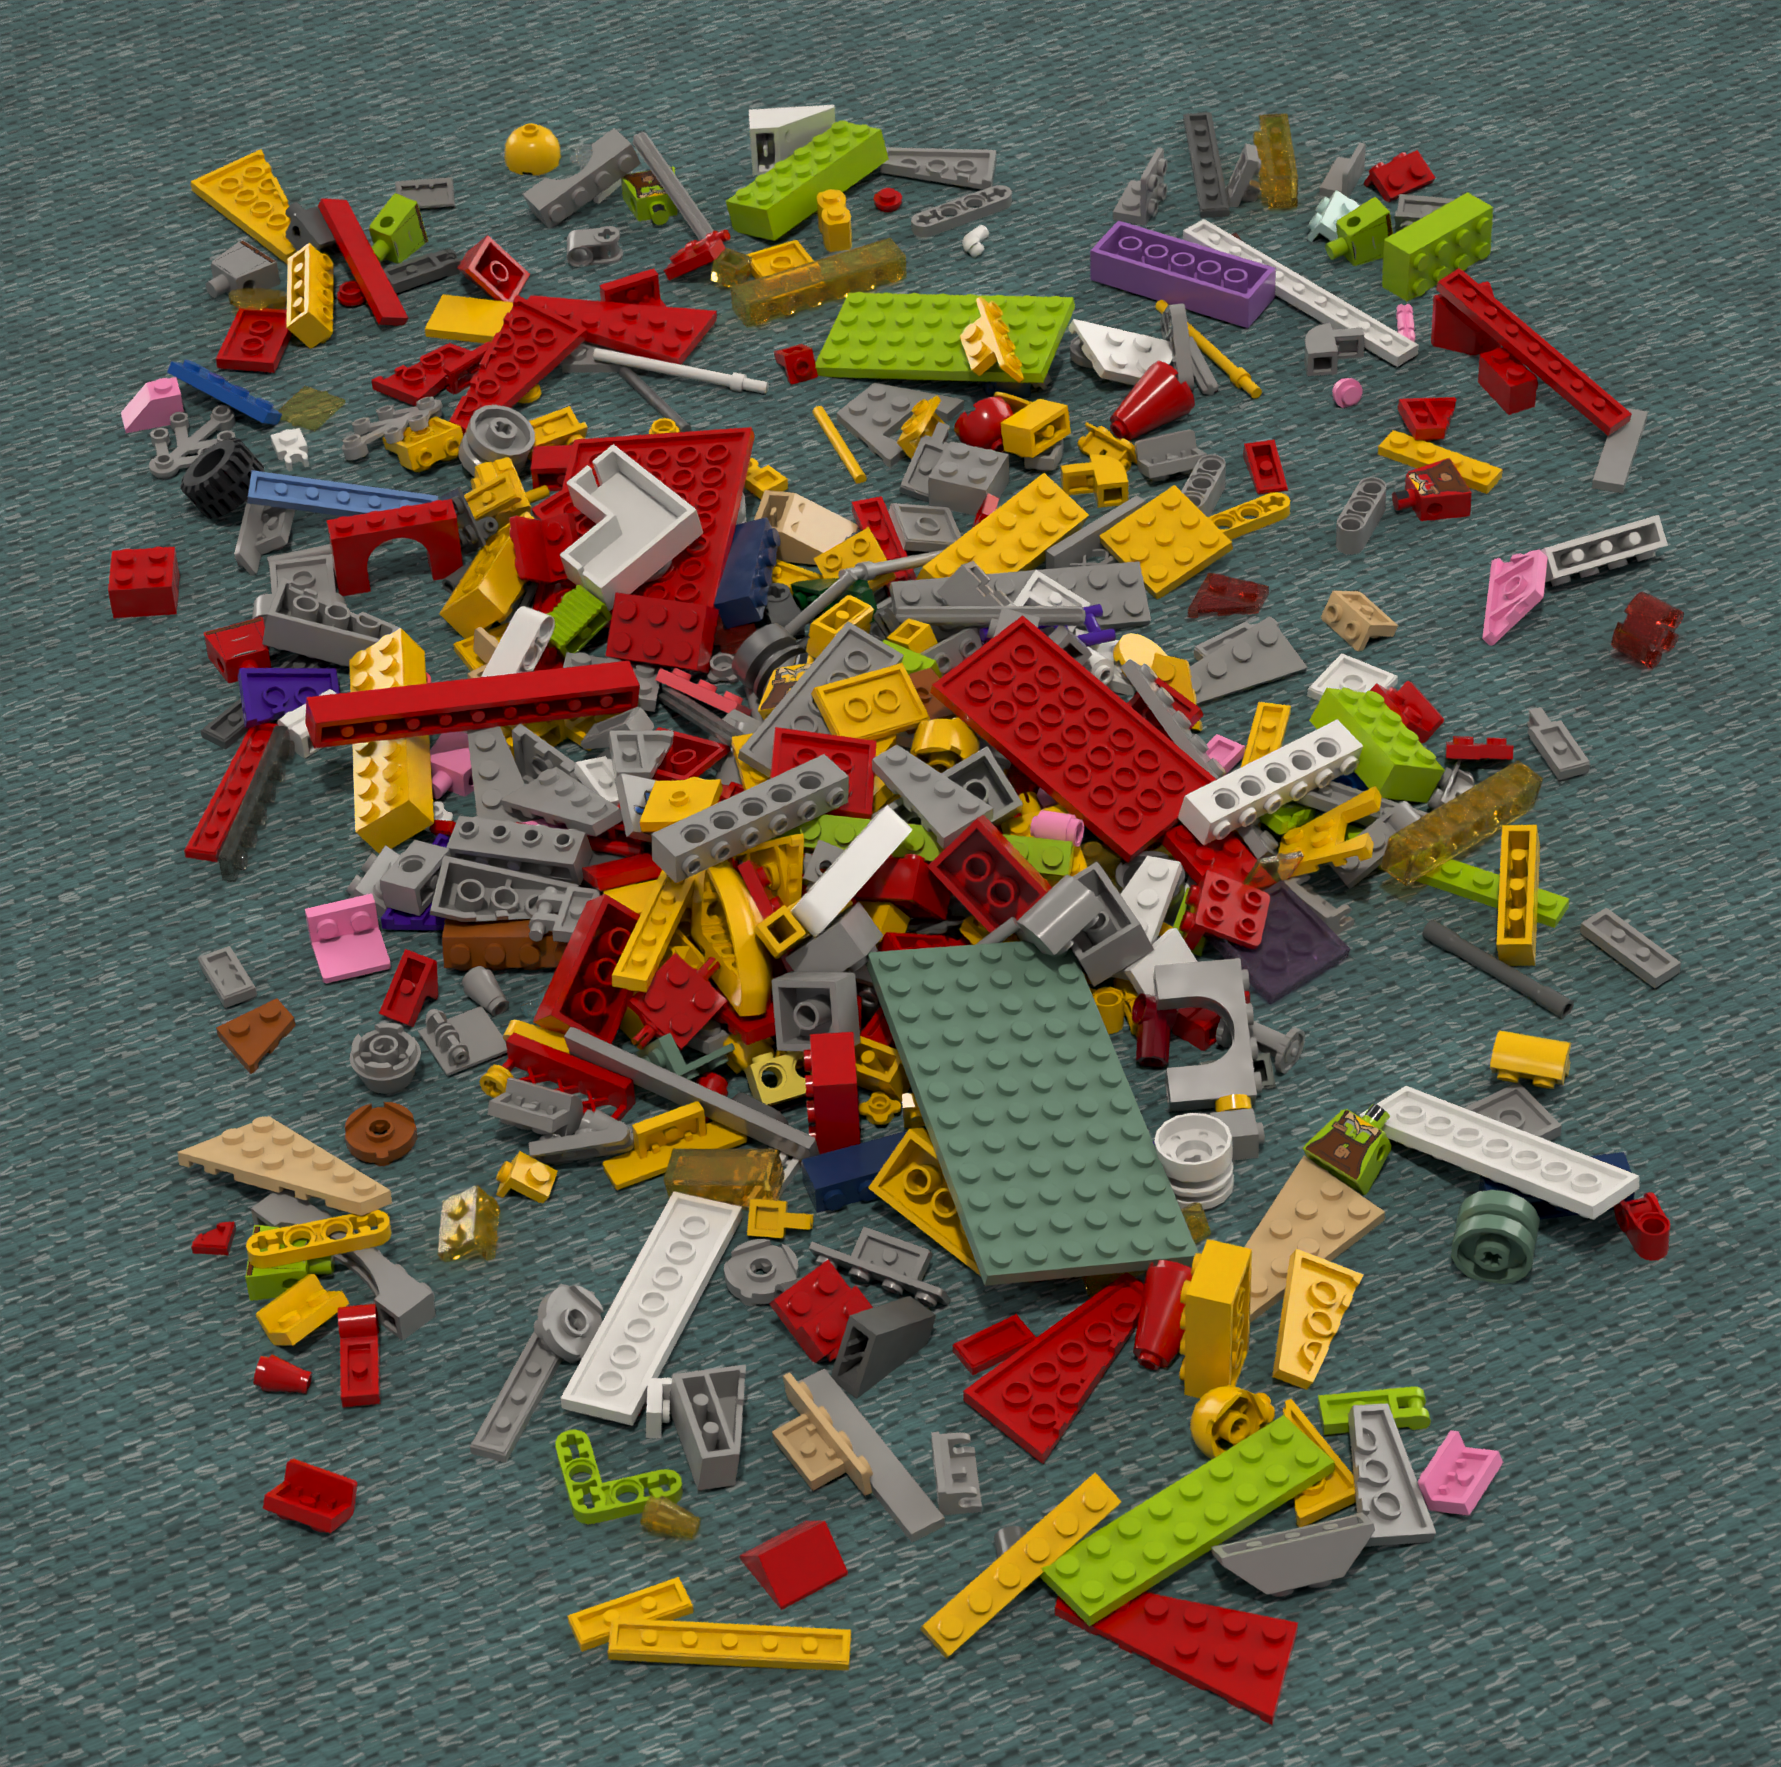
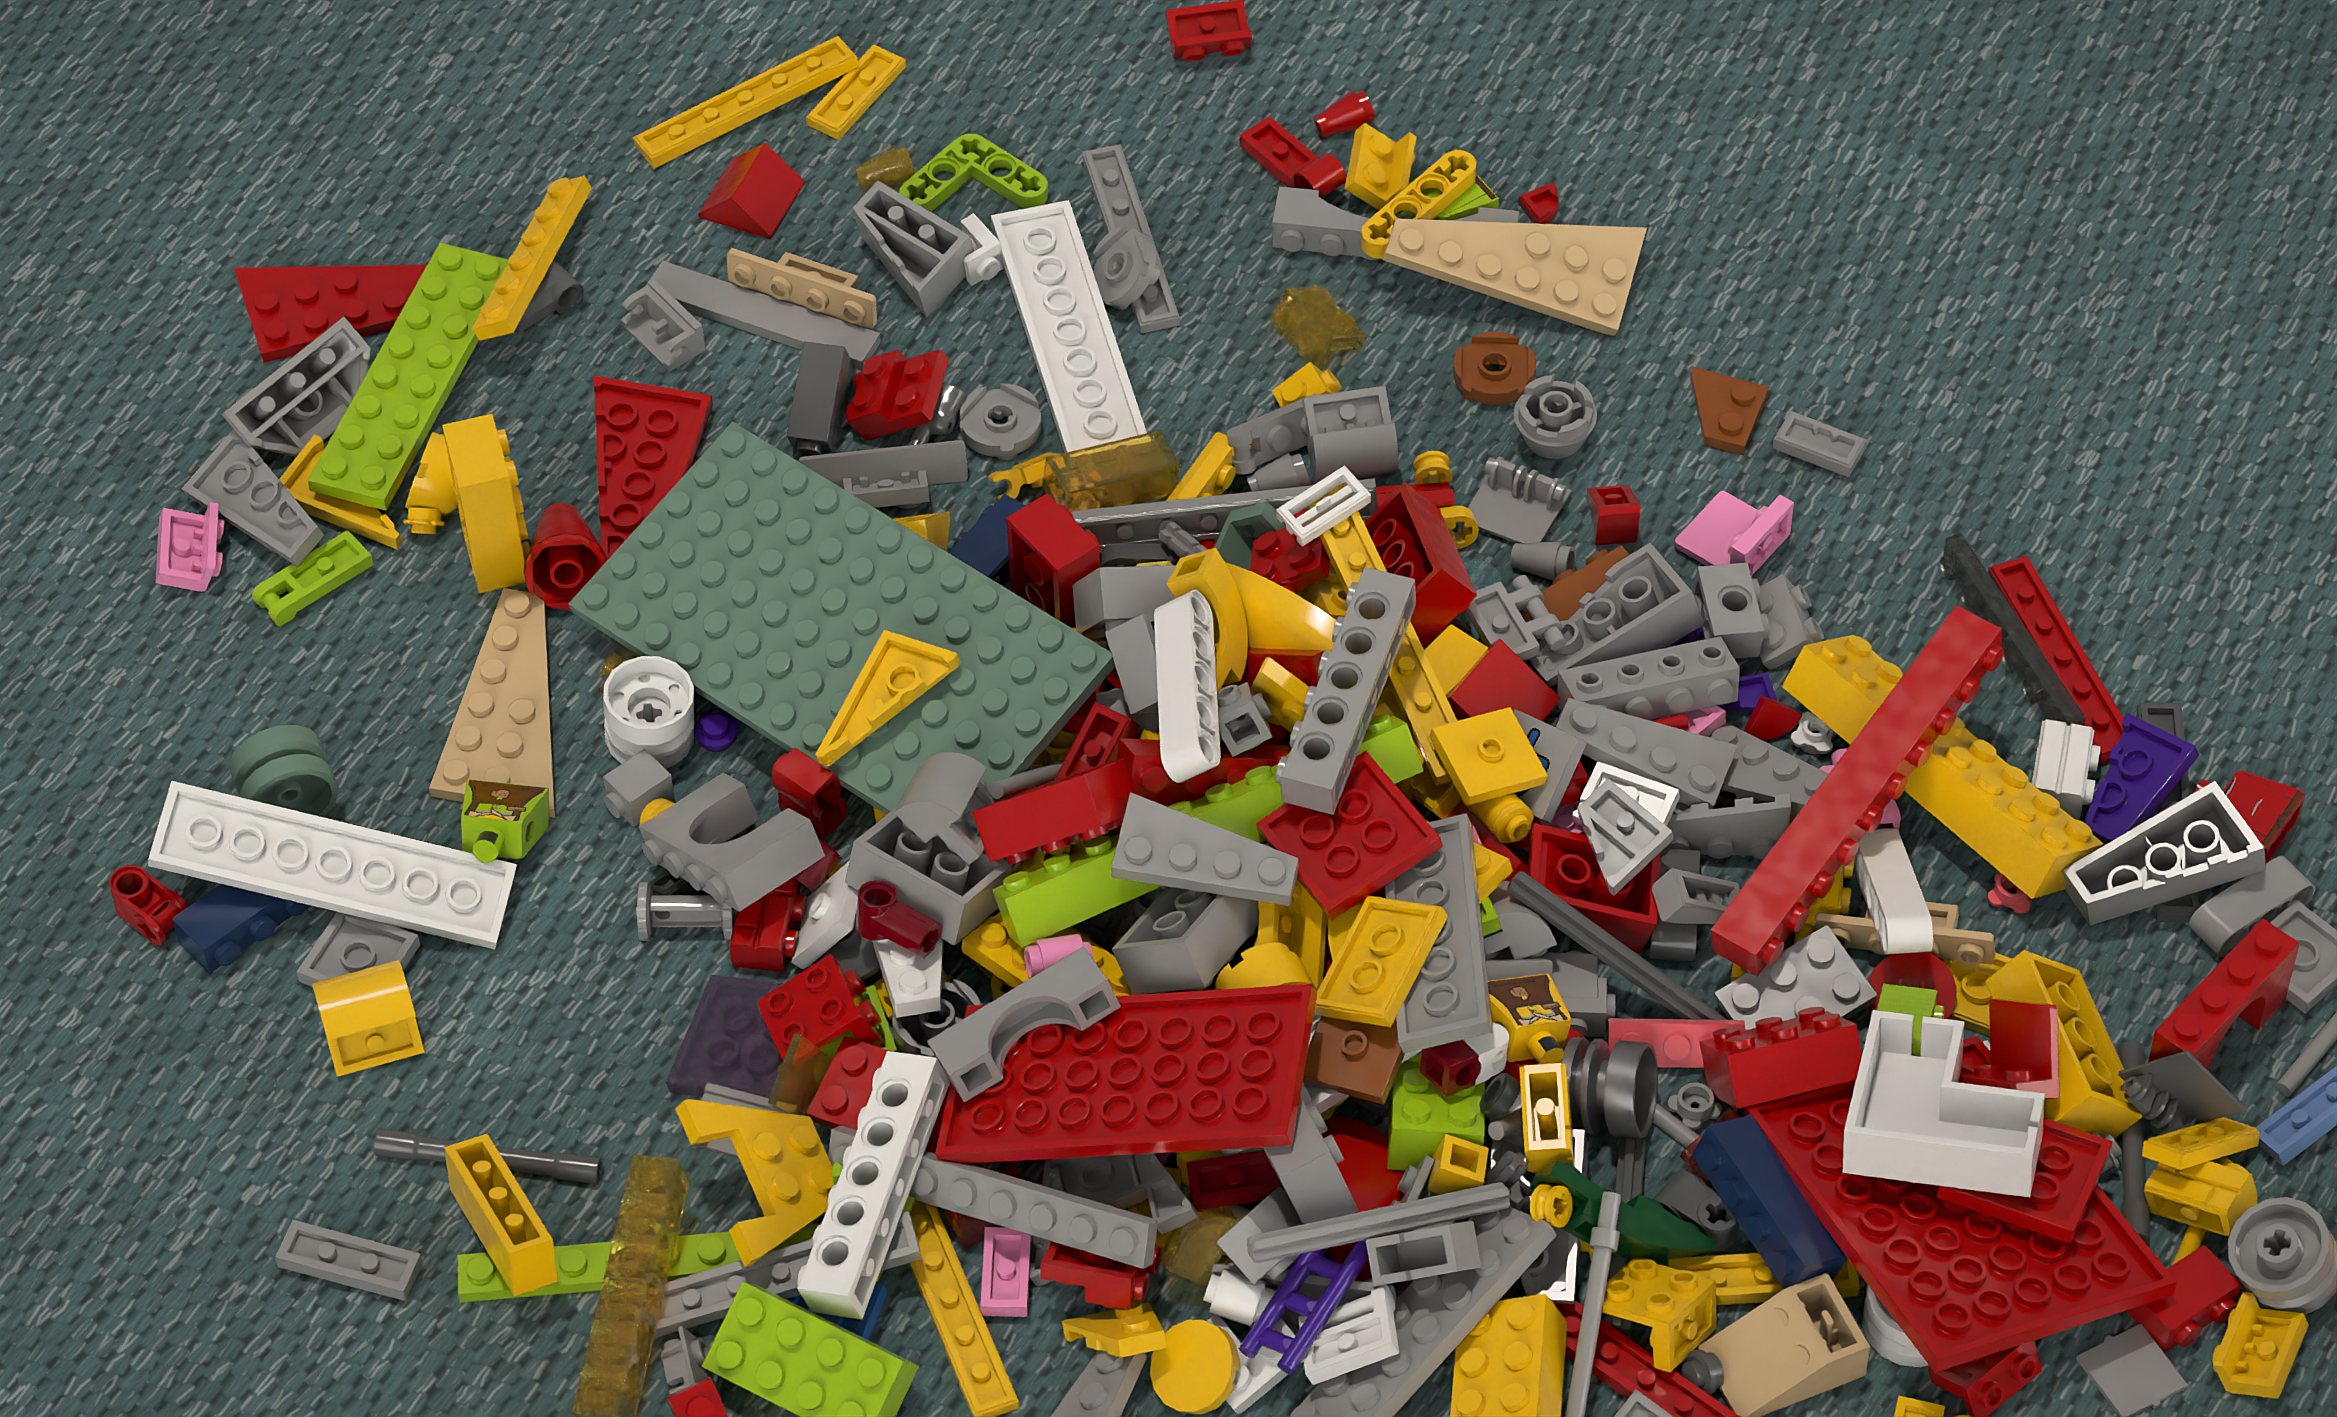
camera: 145 degrees right, 10 degrees up
light grey bar [784,570,858,636] -> none
yellow wing [1272,1249,1363,1390] -> none
light grey plate [1328,801,1429,889] -> none
none -> red brick [772,747,847,840]
none -> yellow wing [815,629,961,767]
none -> dark red piece [855,880,942,958]
none -> light grey arch [927,946,1121,1102]
none -> light grey axle [1159,522,1208,558]
none -> white tile [1276,465,1371,547]
none -> yellow bush [1530,1184,1572,1228]

